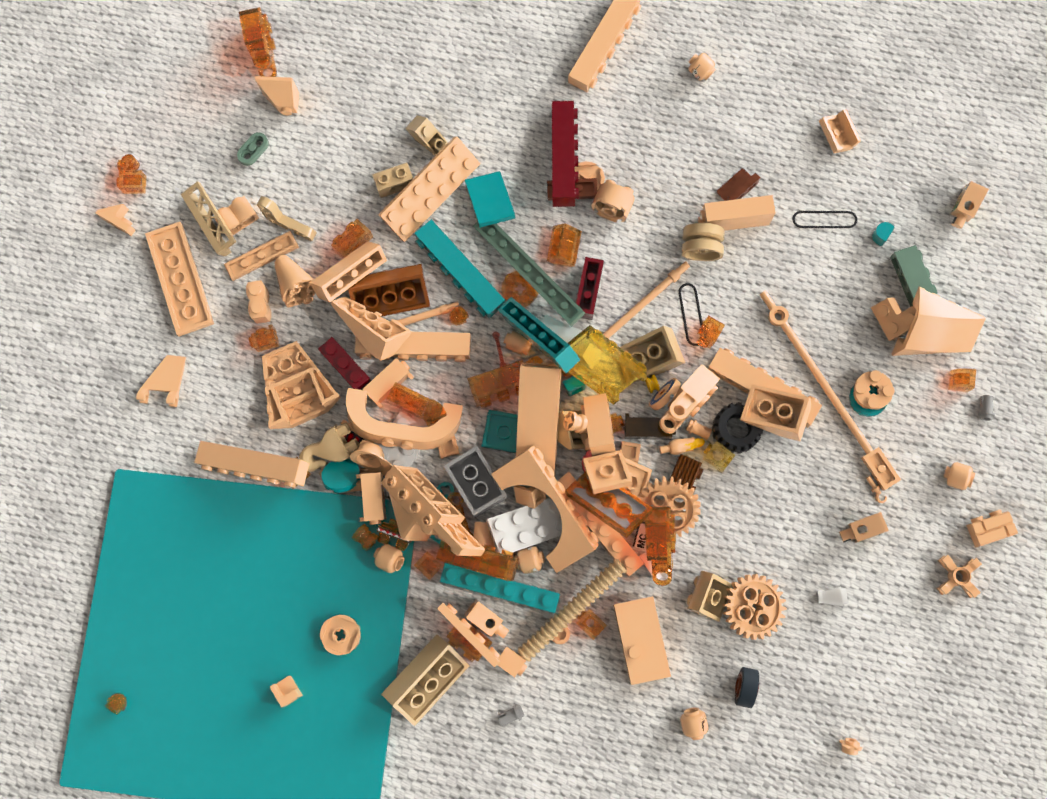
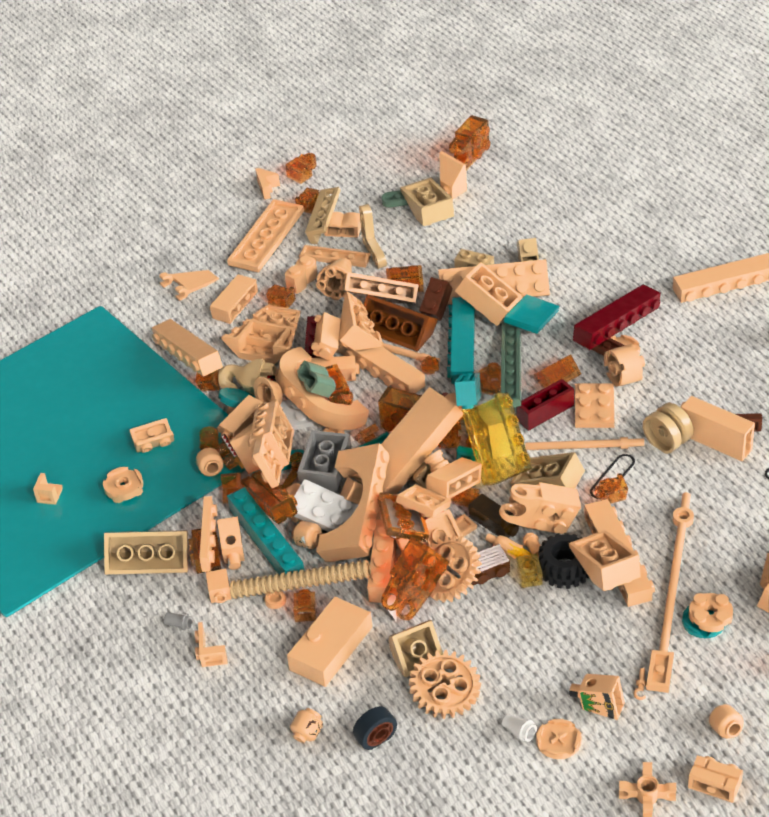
camera: 40 degrees right, 35 degrees down
none -> light nougat bracket [130,418,174,453]
none -> light nougat bracket [195,622,228,667]
none -> light nougat brick [210,274,258,324]
none -> clear orange brick [295,187,319,214]
none -> sand green brick [297,360,336,398]
none -> light nougat brick [311,312,341,361]
none -> clear orange plate [354,424,379,443]
none -> tan slope [400,178,454,226]
none -> copper brick [419,277,453,321]
none -> light nougat brick [455,262,522,326]
none -> light nougat tile [536,719,581,759]
none -> light nougat plate [575,383,614,428]

